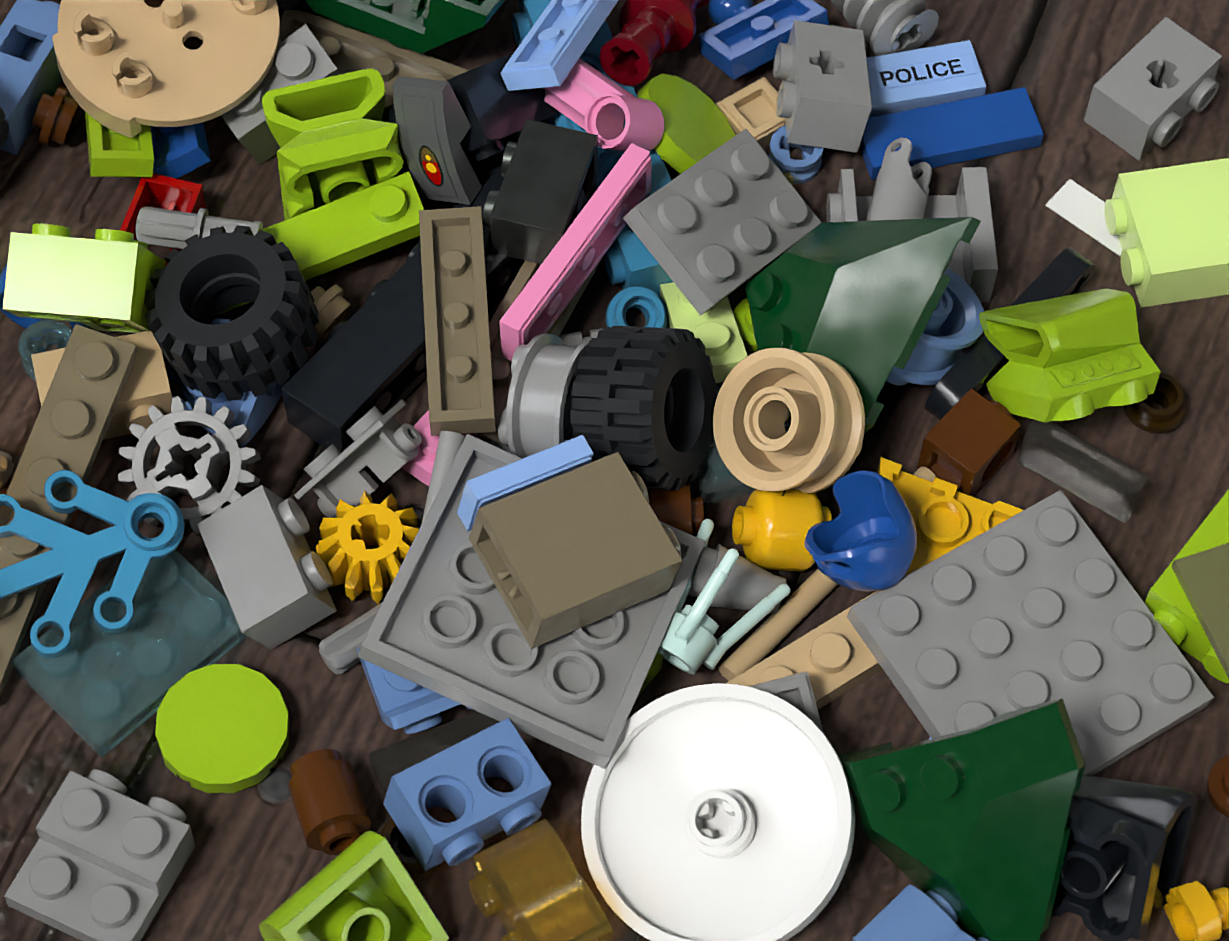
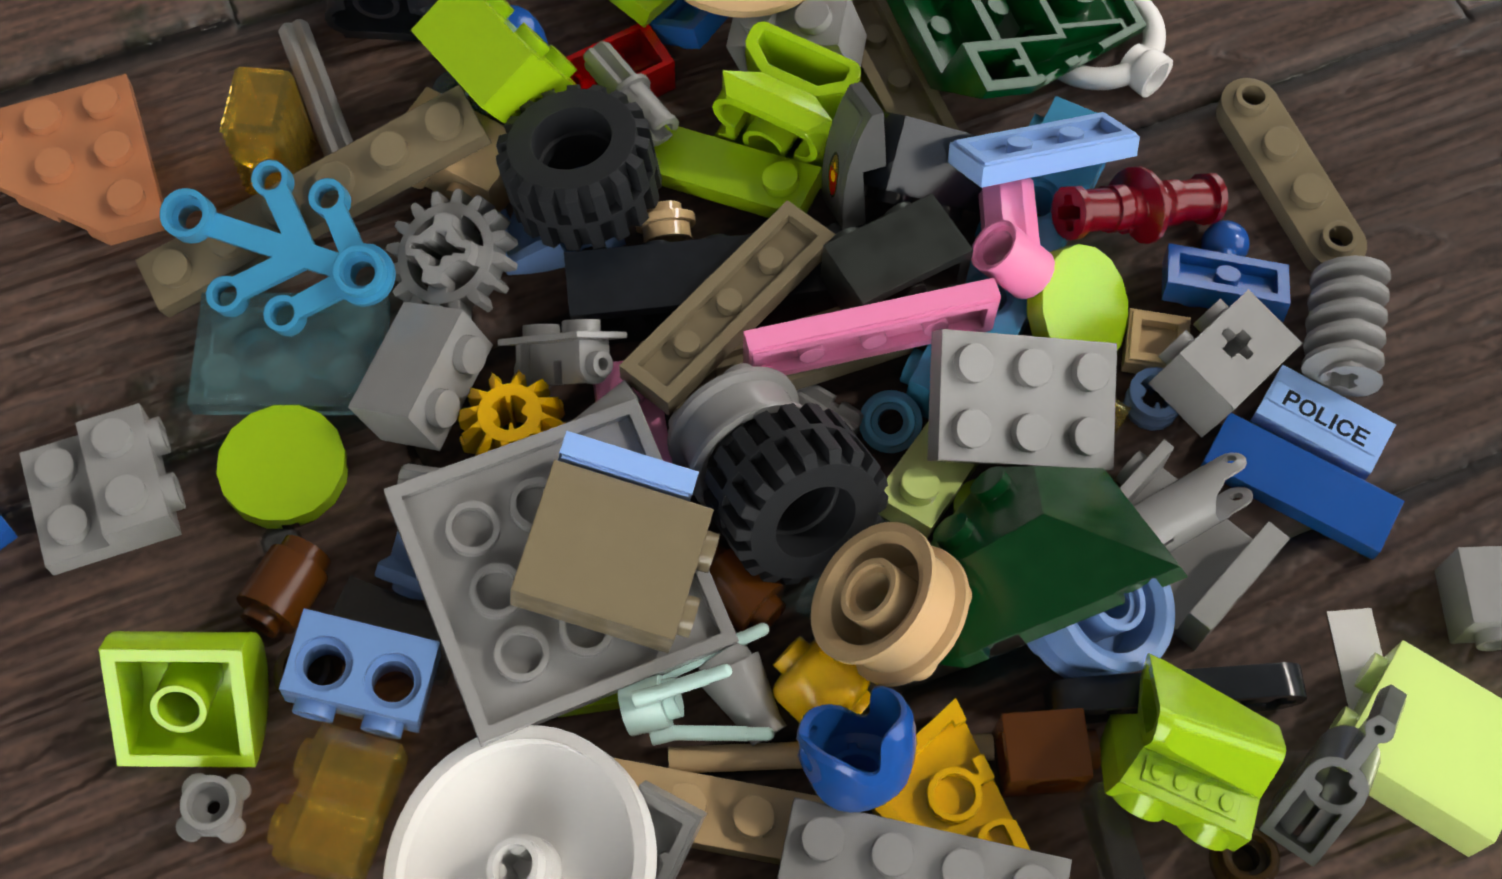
camera: 45 degrees right, 5 degrees up
none -> dark grey piece [1259,684,1407,867]

